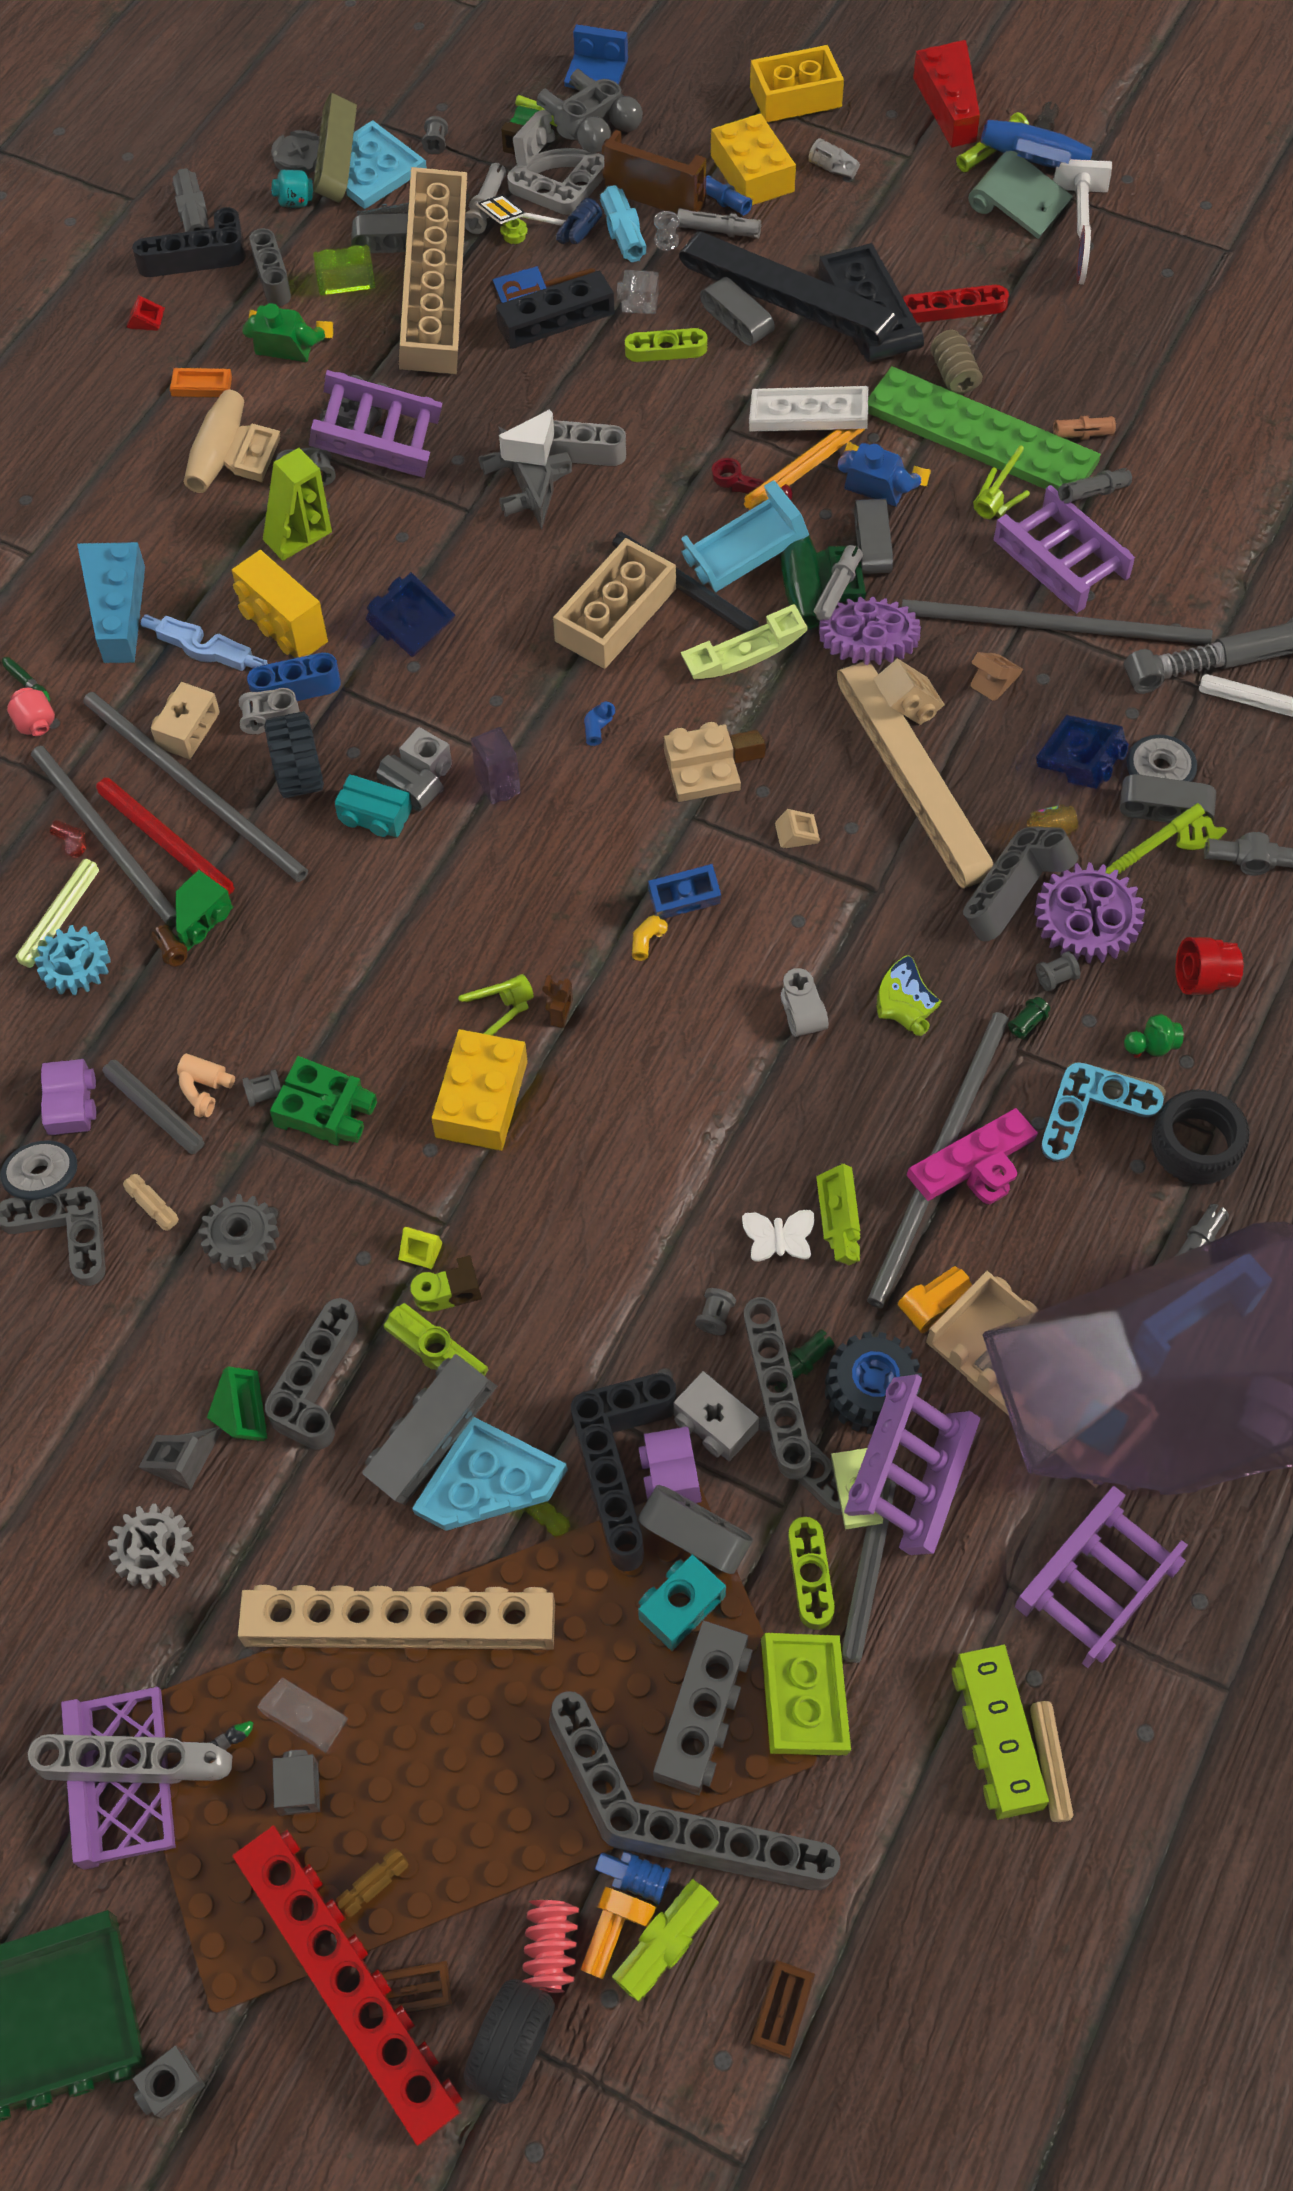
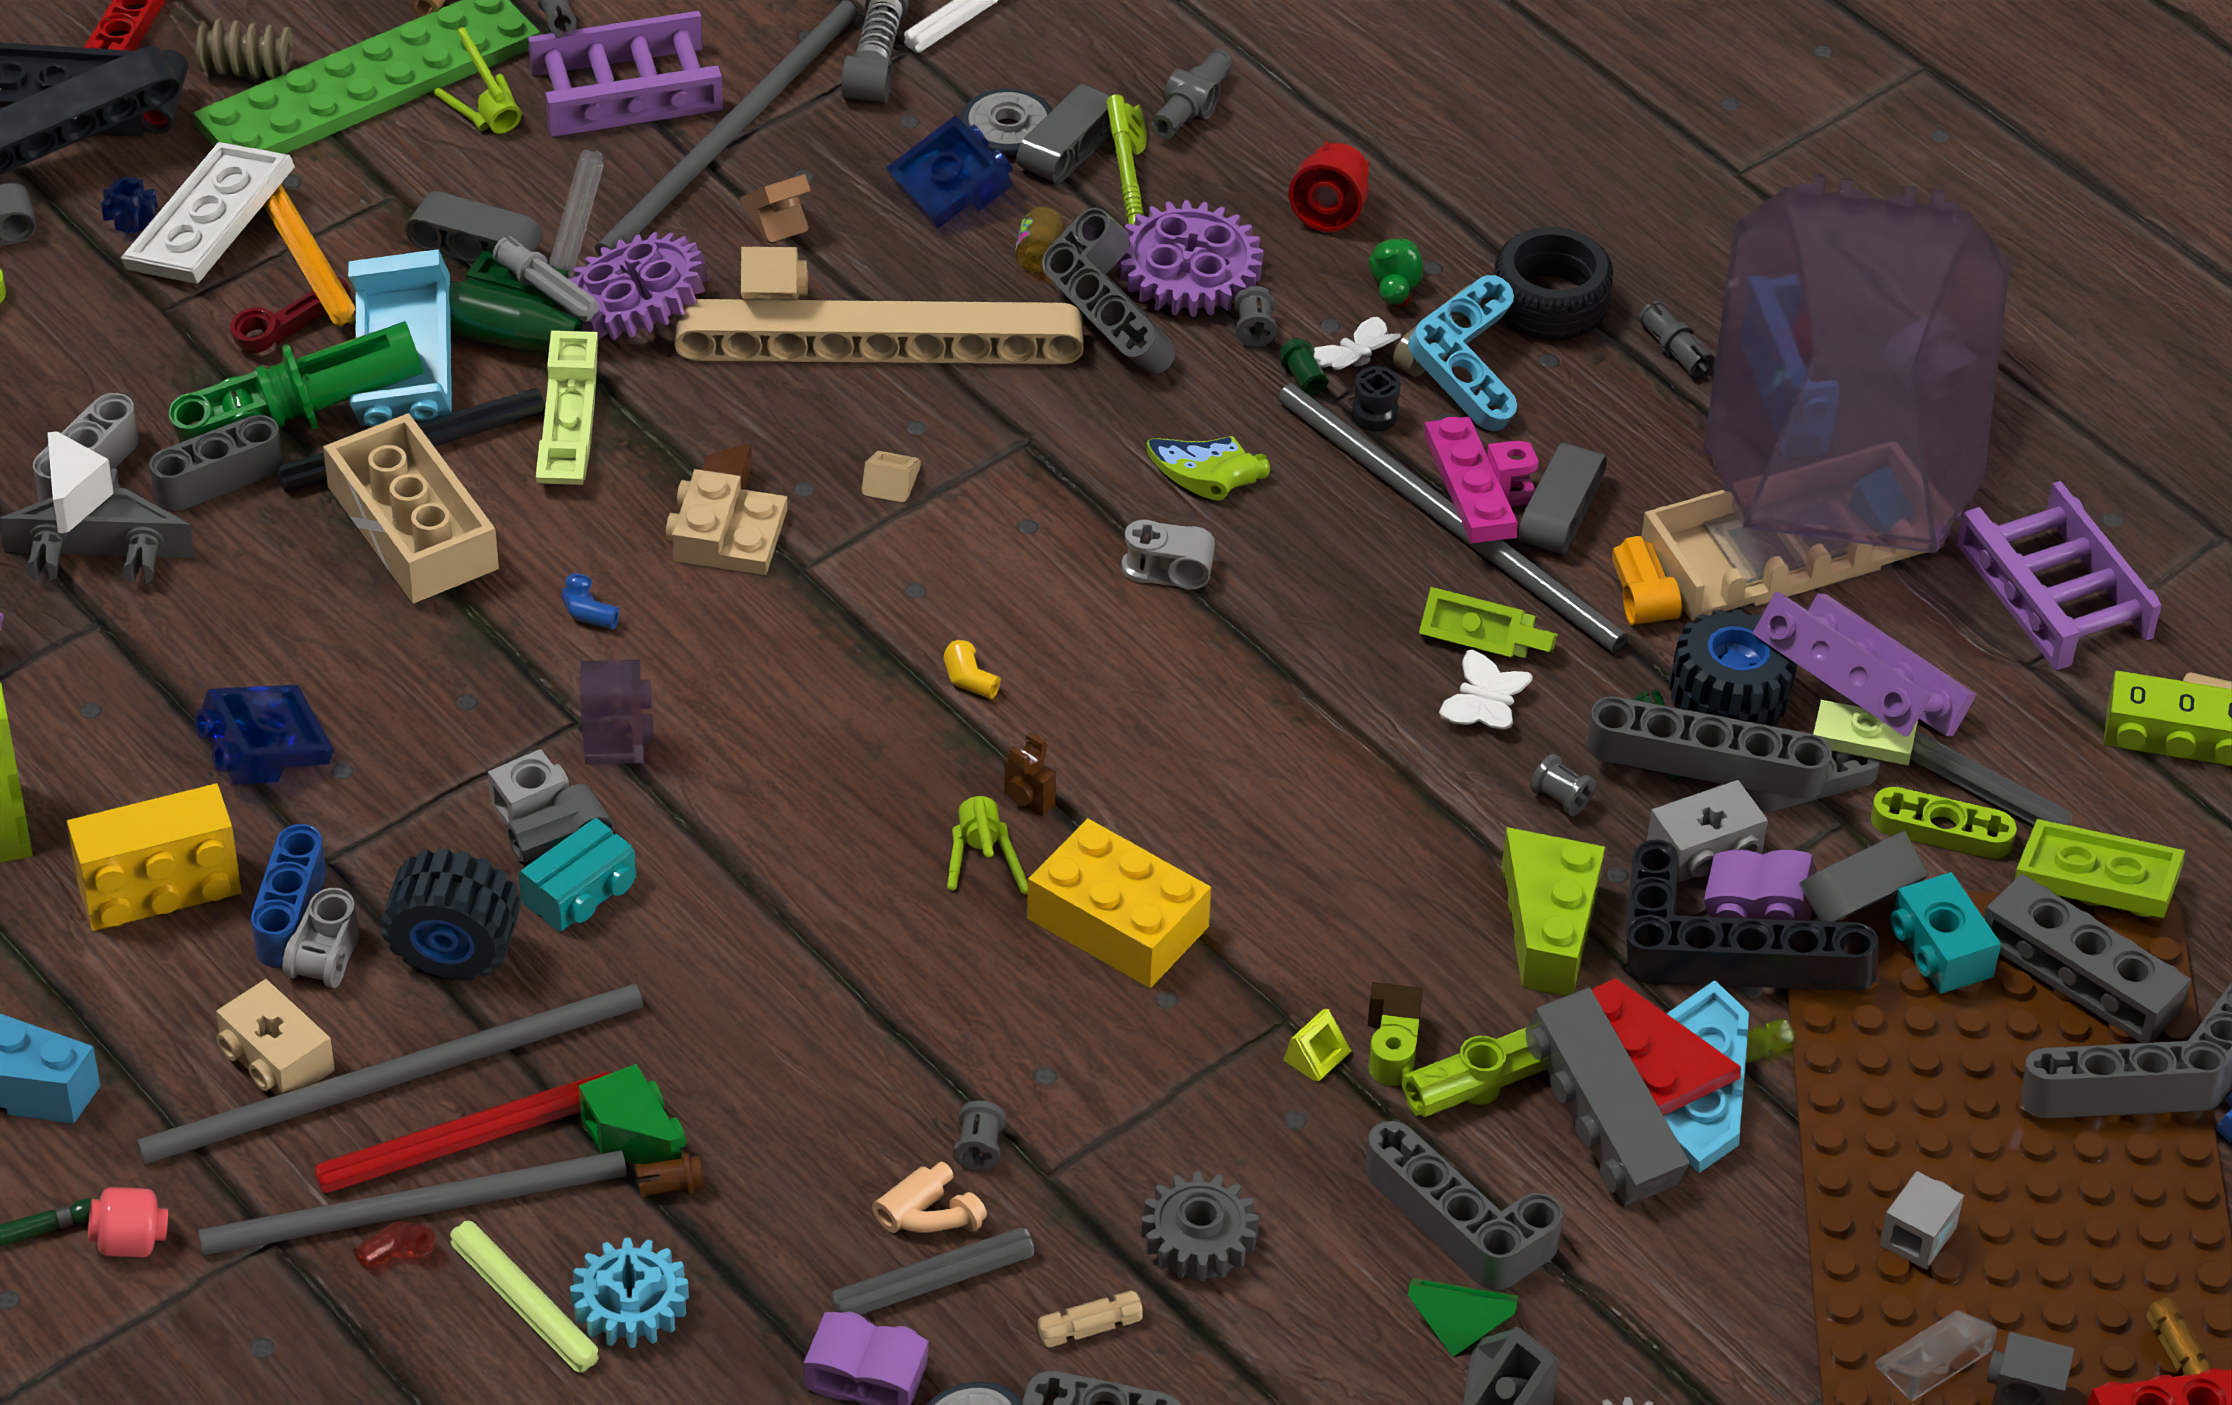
camera: 70 degrees left, 15 degrees down
light blue piece [141,614,268,671] -> none
tan brick [238,1585,555,1649] -> none
green hips [270,1056,377,1146] -> none
blue brick [648,864,721,919] -> none
blue torso [838,441,931,507] -> none
none -> clear blue gear [101,177,158,233]
none -> dark grey beam [149,415,283,511]
none -> green piece [169,321,424,443]
none -> clear axle [548,150,604,278]
none -> white piece [1314,317,1402,370]
none -> black wheel [1352,366,1401,431]
none -> lime wedge [1501,827,1605,996]
none -> dark grey beam [1518,441,1607,556]
none -> red wing [1591,978,1741,1116]
none -> light grey brick [1879,1171,1964,1270]

